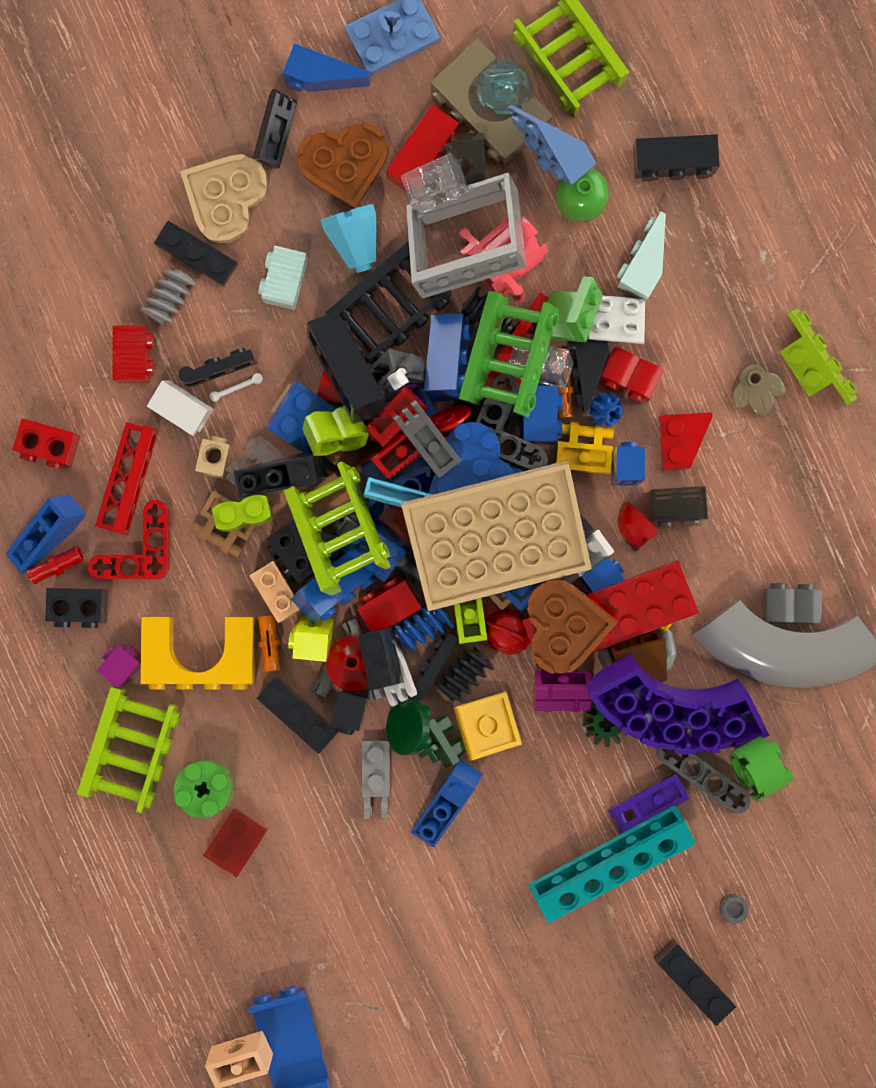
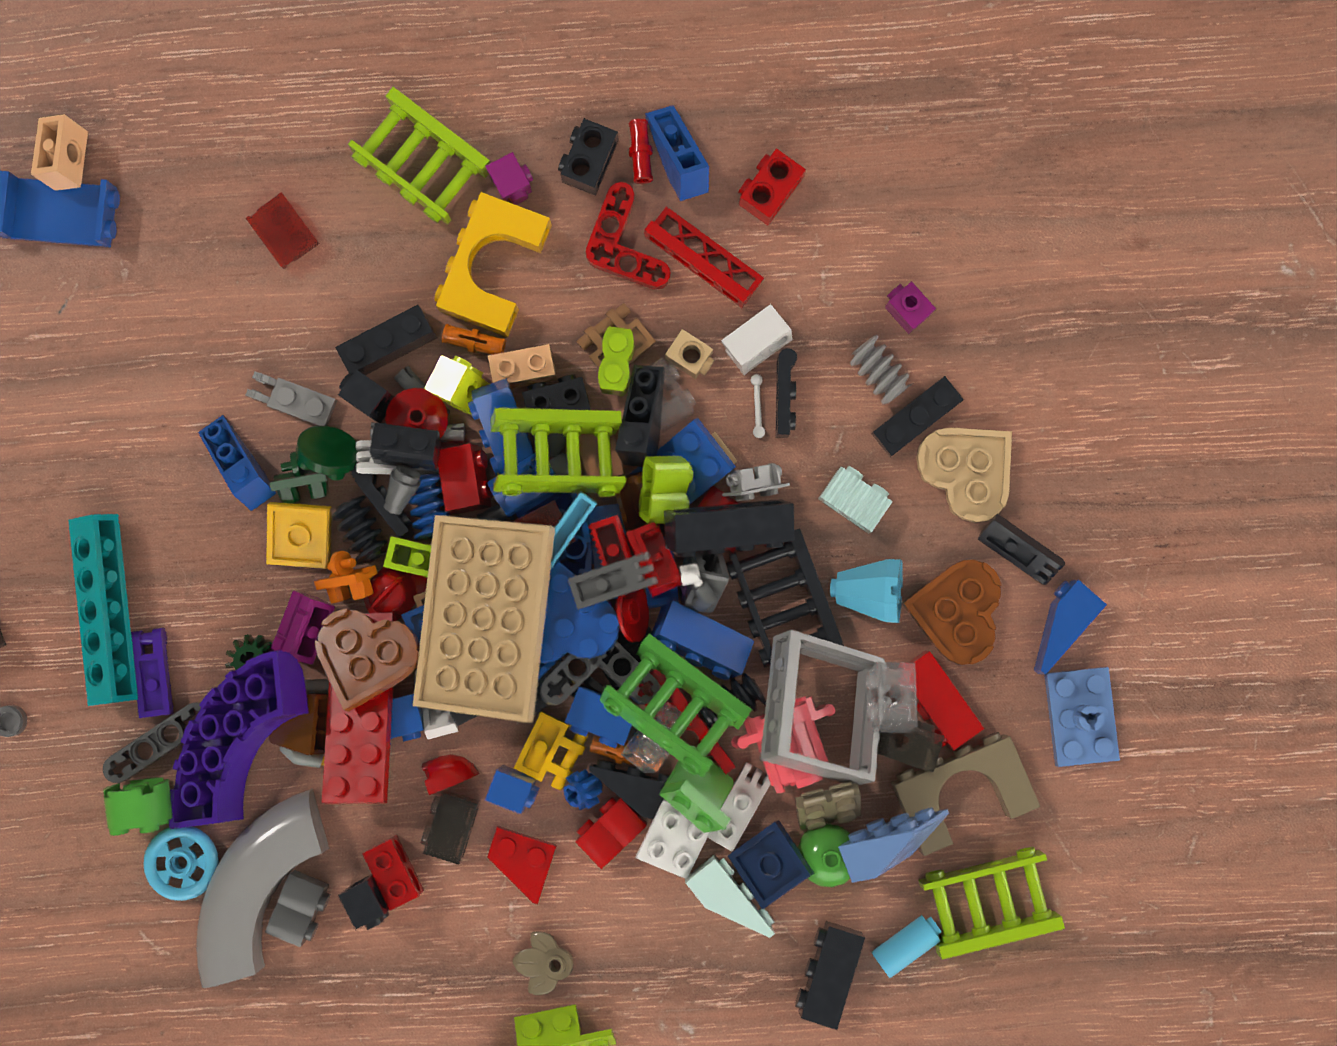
camera: 110 degrees right, 0 degrees up
red brick [112,325,154,384] -> none
bright green brick [174,759,234,818] -> none
clear light blue tile [477,61,531,114] -> none
none -> medium azure plate [143,826,219,901]
none -> orange hips [314,550,378,604]
none -> black brick [338,874,390,930]
none -> red brick [362,835,424,911]
none -> dark grey cone [384,465,421,514]
none -> white hinge [707,762,770,852]
none -> light grey hinge [722,463,790,501]
none -> dark blue tile [728,820,815,910]
none -> dark tan plate [795,781,861,830]
none -> medium azure brick [871,915,942,978]
none -> magenta brick [884,281,936,334]

